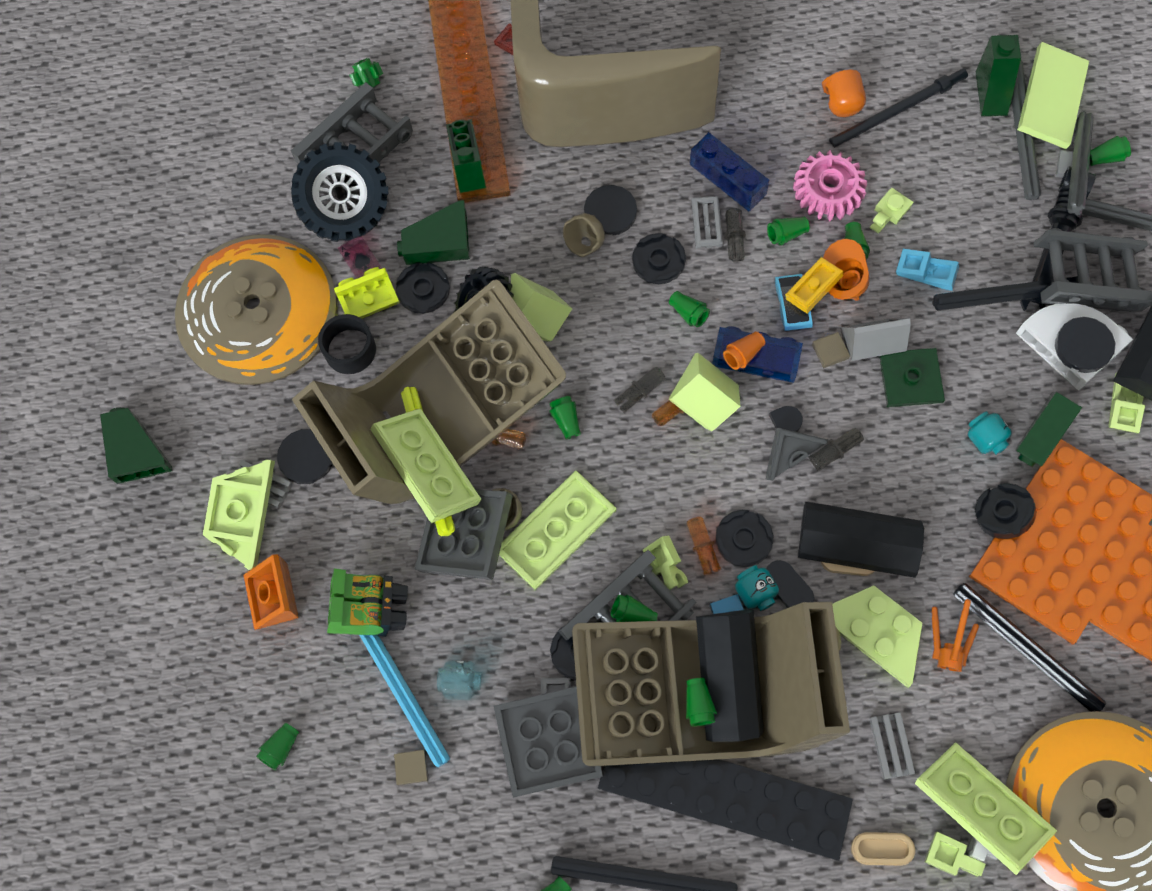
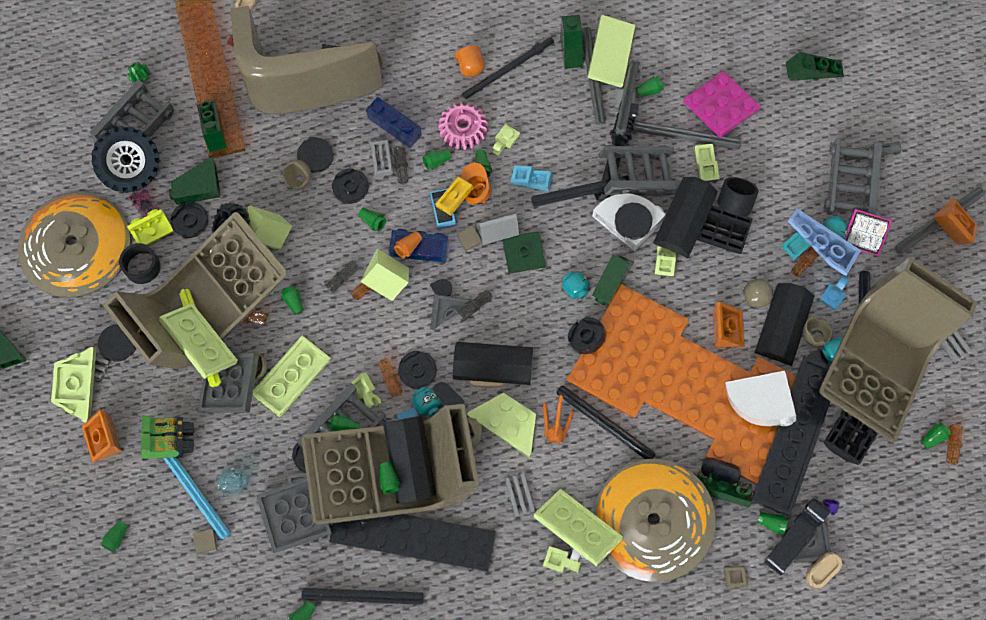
camera: 10 degrees left, 0 degrees up
tan tile [851,832,915,866] -> none

